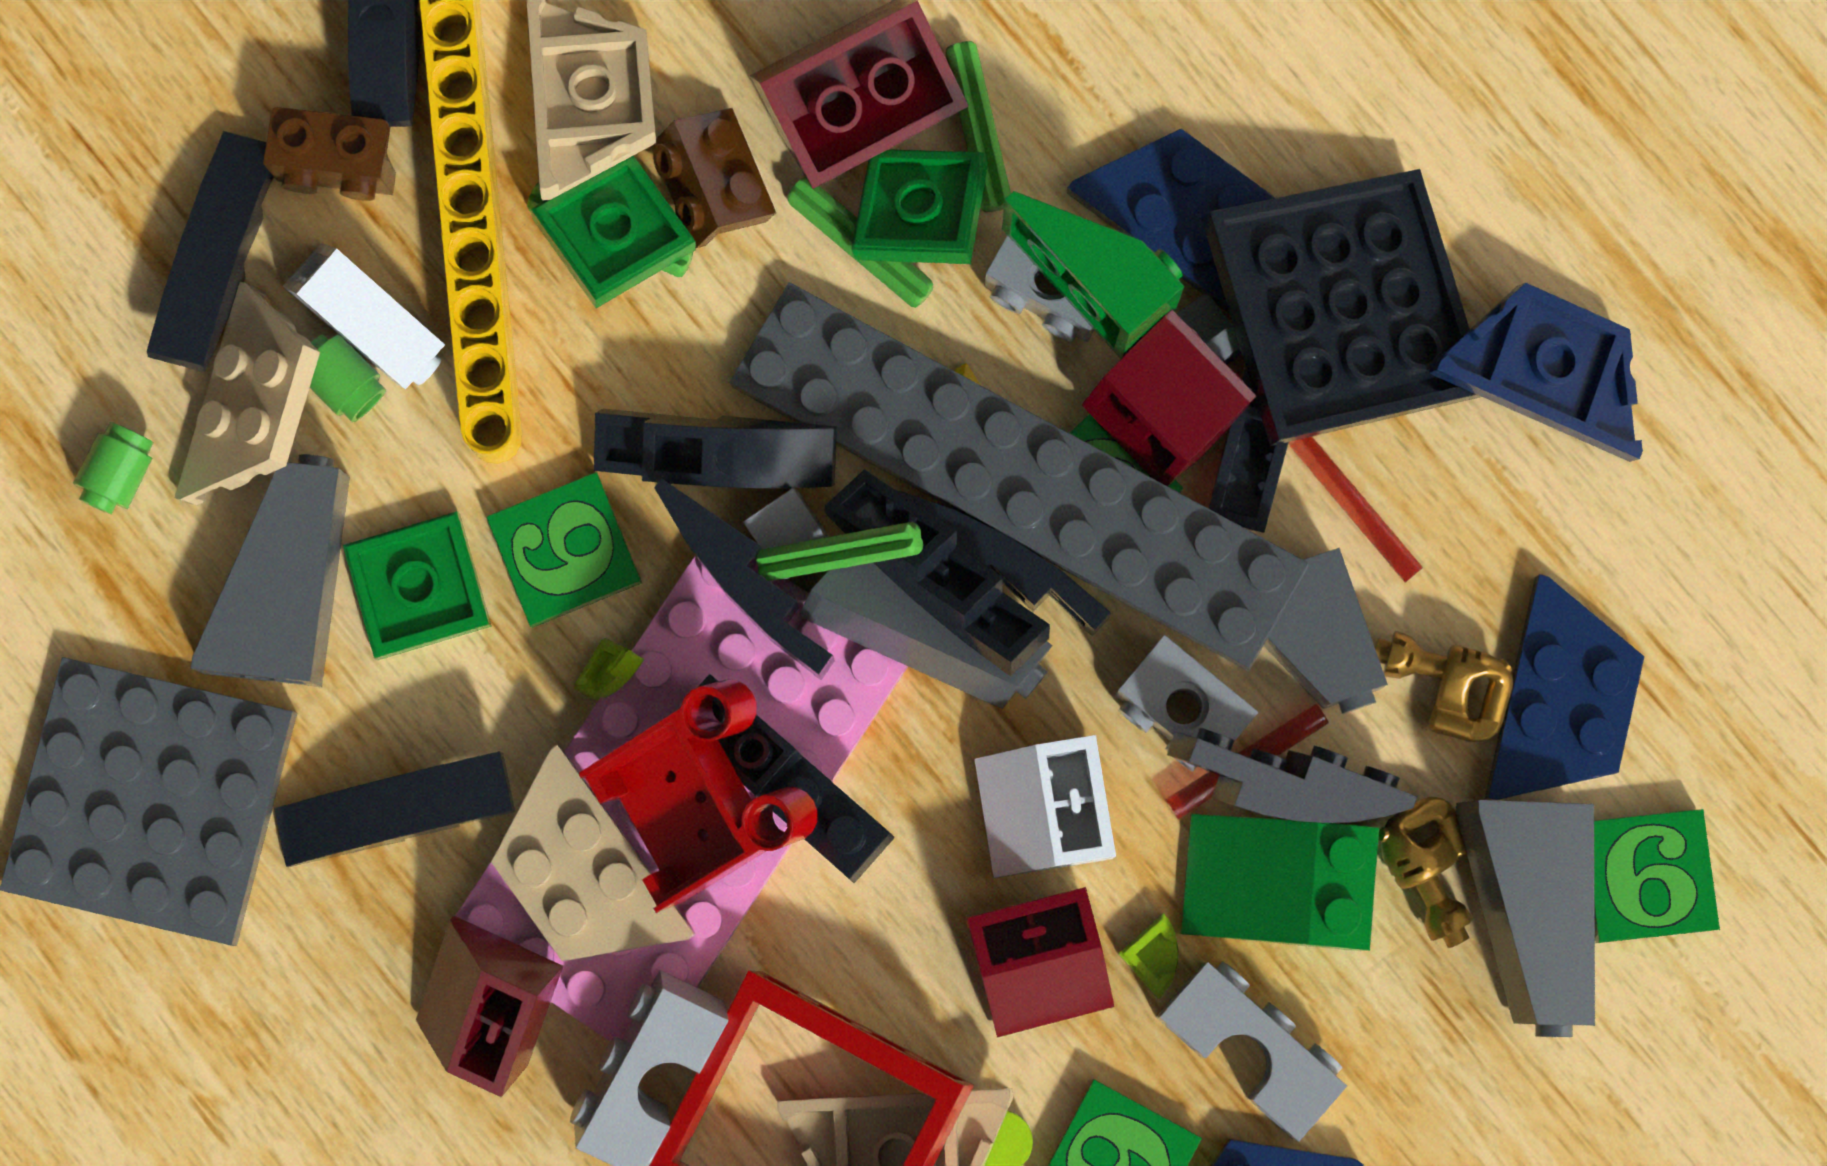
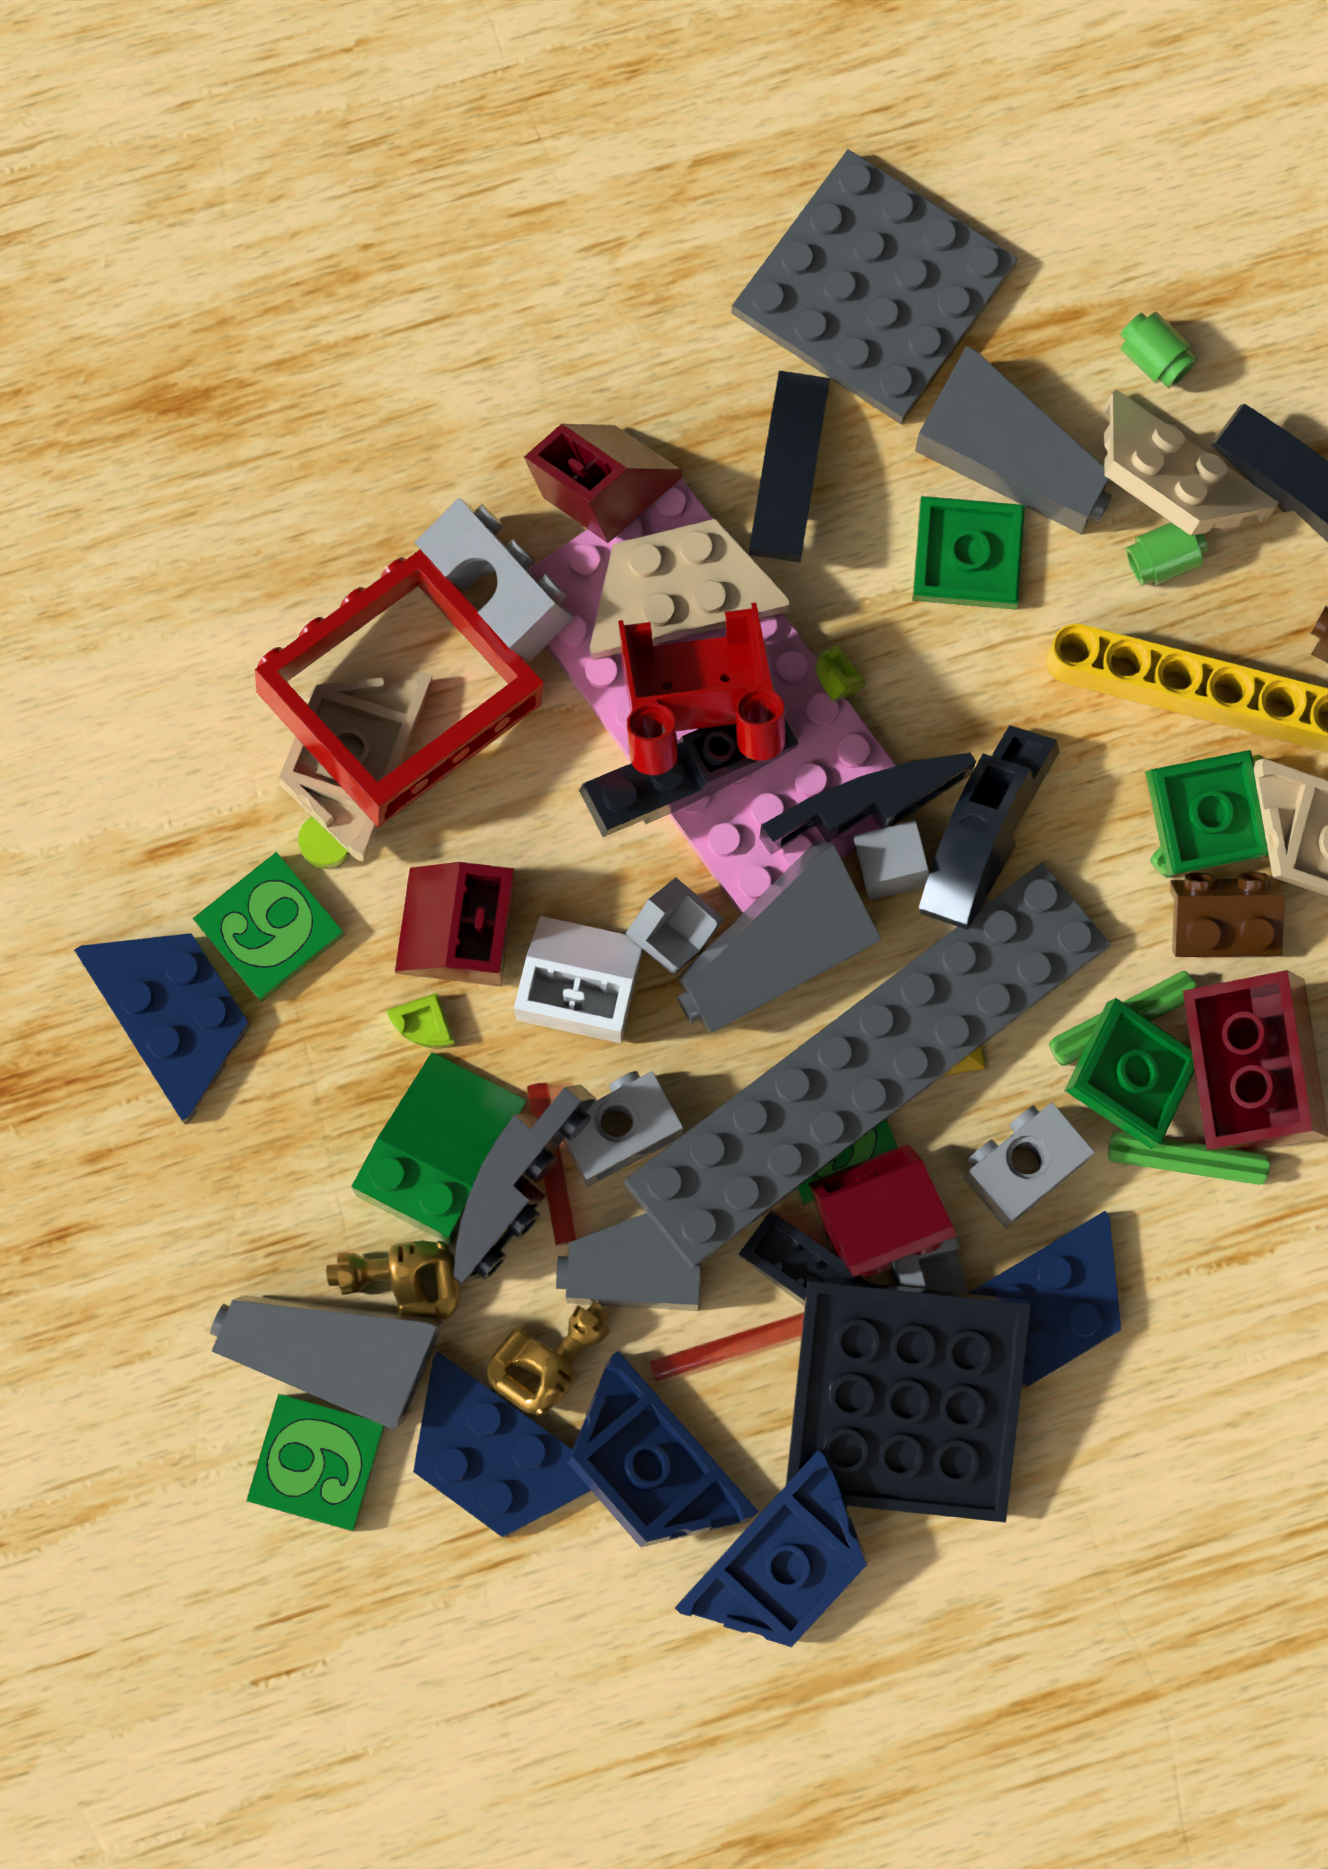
camera: 105 degrees right, 5 degrees down
white slope [283,243,445,389] -> none
green tile [487,472,642,628] -> none
bright green axle [756,522,923,581] -> none
black slope [825,469,1050,677] -> none
black slope [896,490,1111,636] -> none
green slope [1002,191,1184,359] -> none
light grey arch [1156,961,1347,1142] -> none
none -> dark blue wing [567,1351,759,1547]
none -> light grey panel [625,877,722,974]

